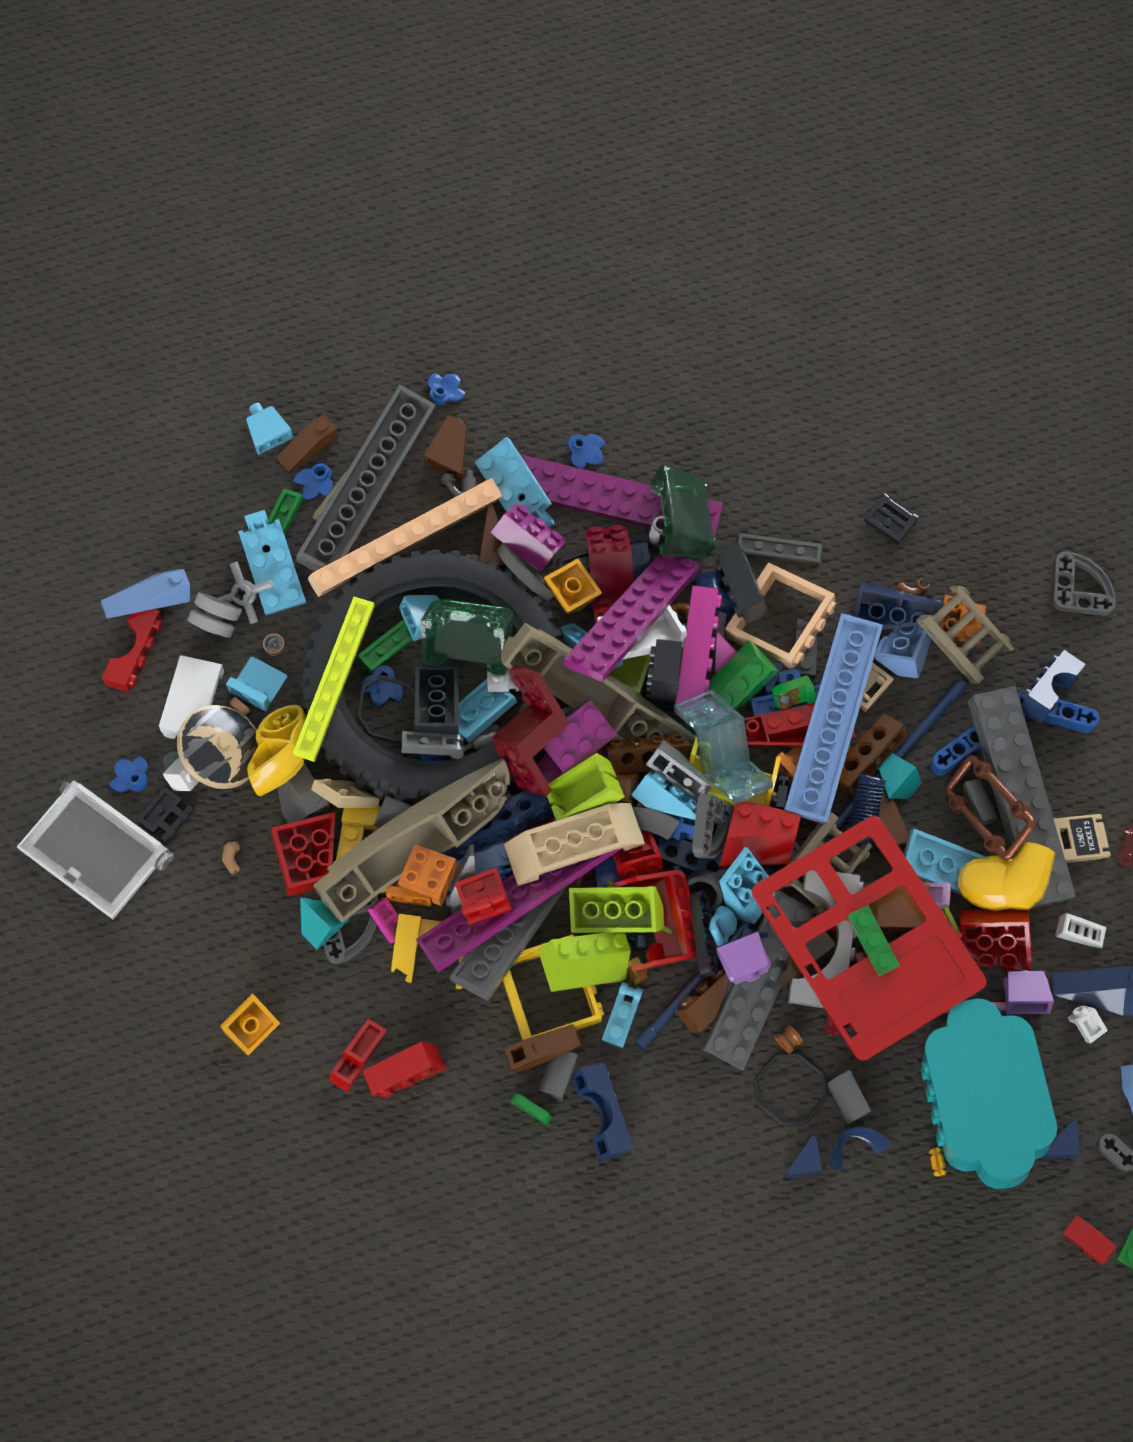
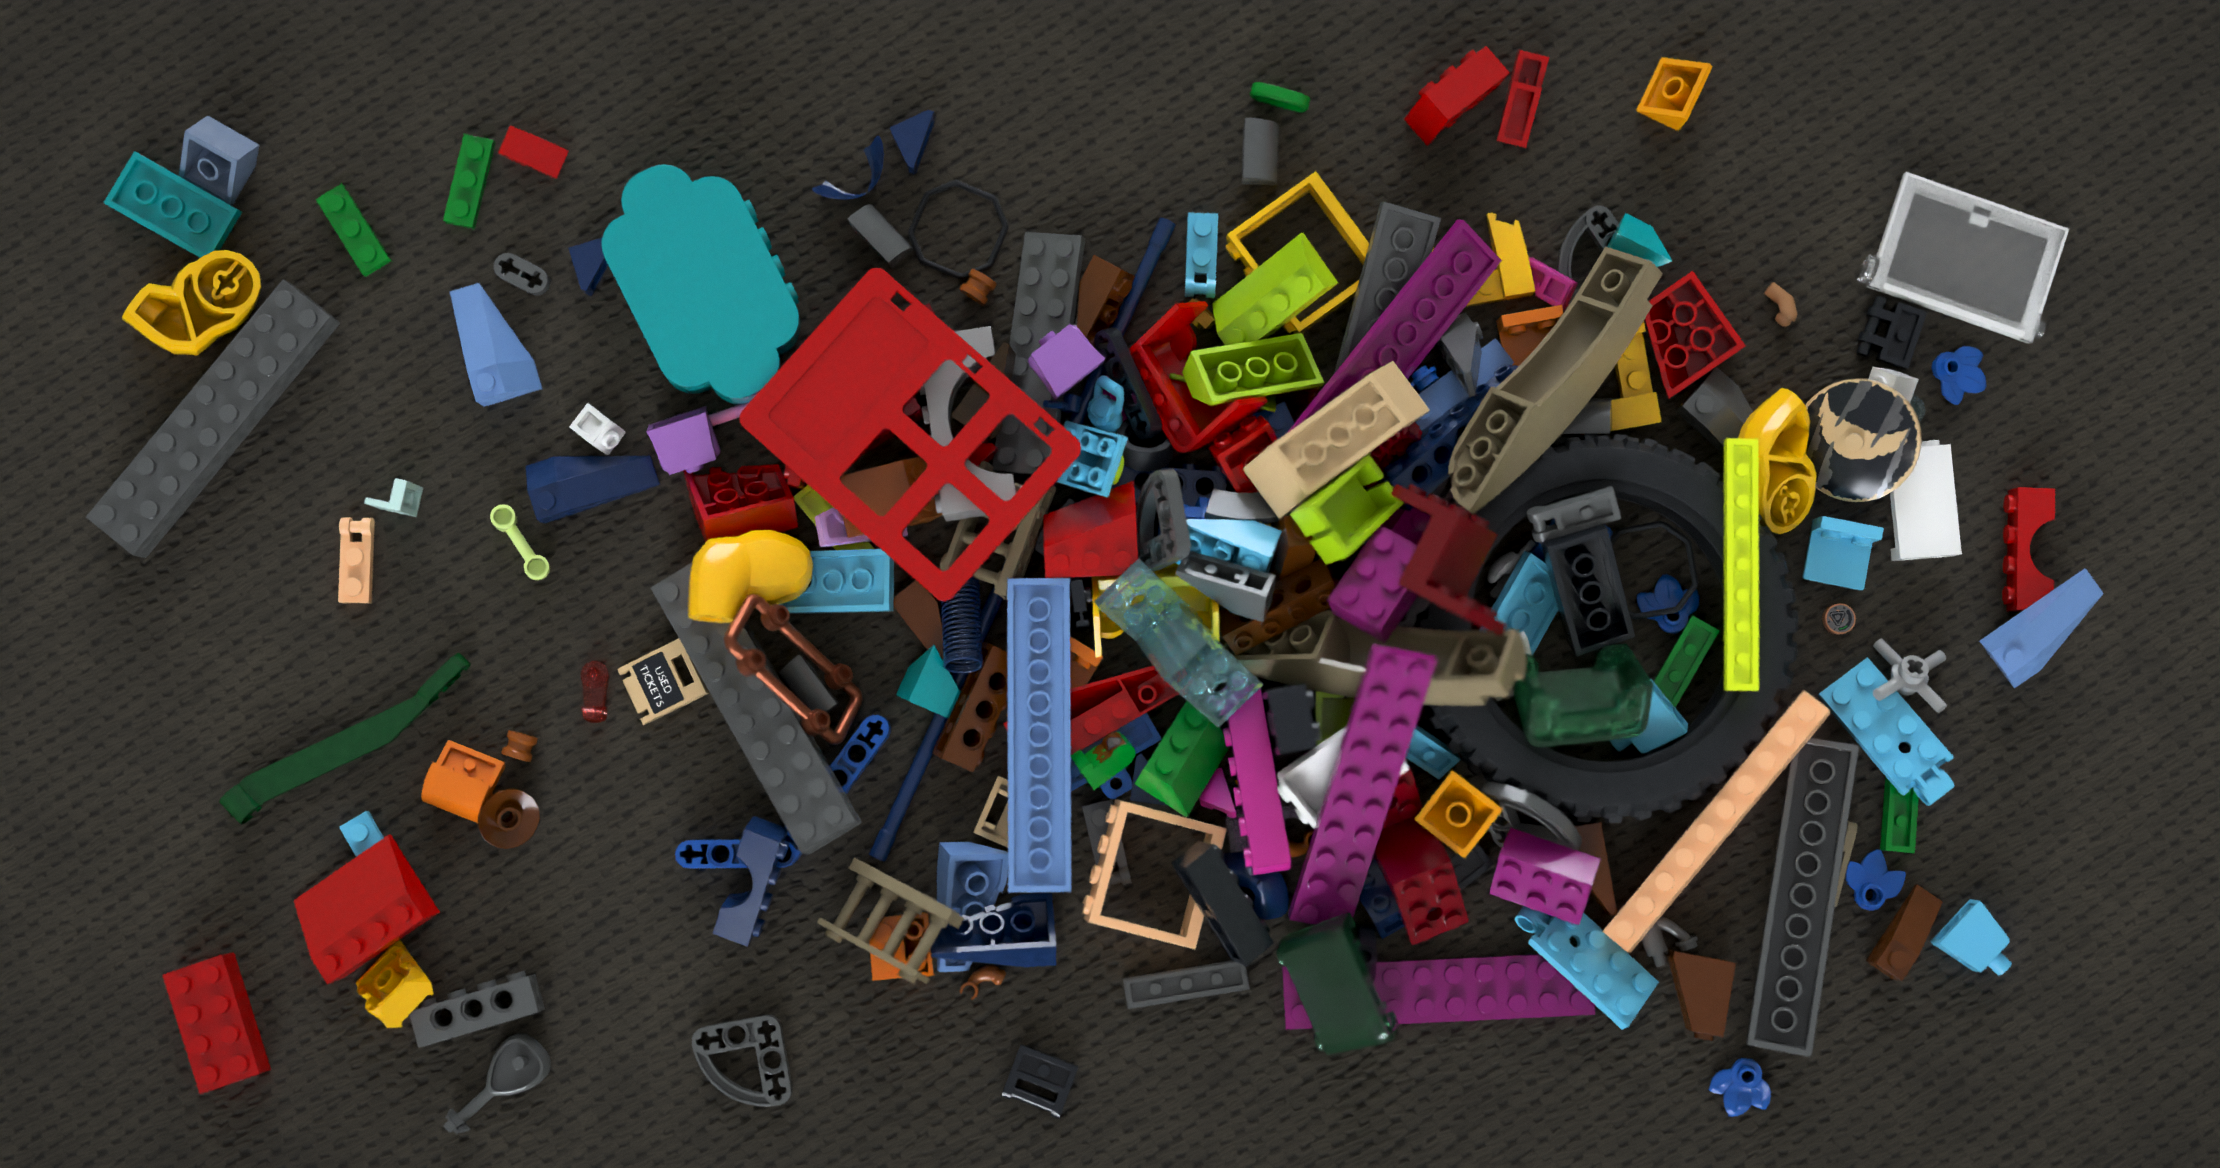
camera: 165 degrees right, 15 degrees up
light grey wheel [187,592,242,638] -> none
nougat tile [229,697,251,716] -> none
tan container [311,779,379,808] -> none
orange bracket [398,844,458,906] -> none
red plate [455,867,512,926] -> none
reddish brown slope [505,1024,581,1072] -> none
blue plate [568,434,605,469] -> none
dark blue arch [571,1063,633,1161] -> none
green plate [847,906,900,977] -> none
light orange piece [929,1148,947,1176] -> none
white slope [1055,913,1106,949] -> none

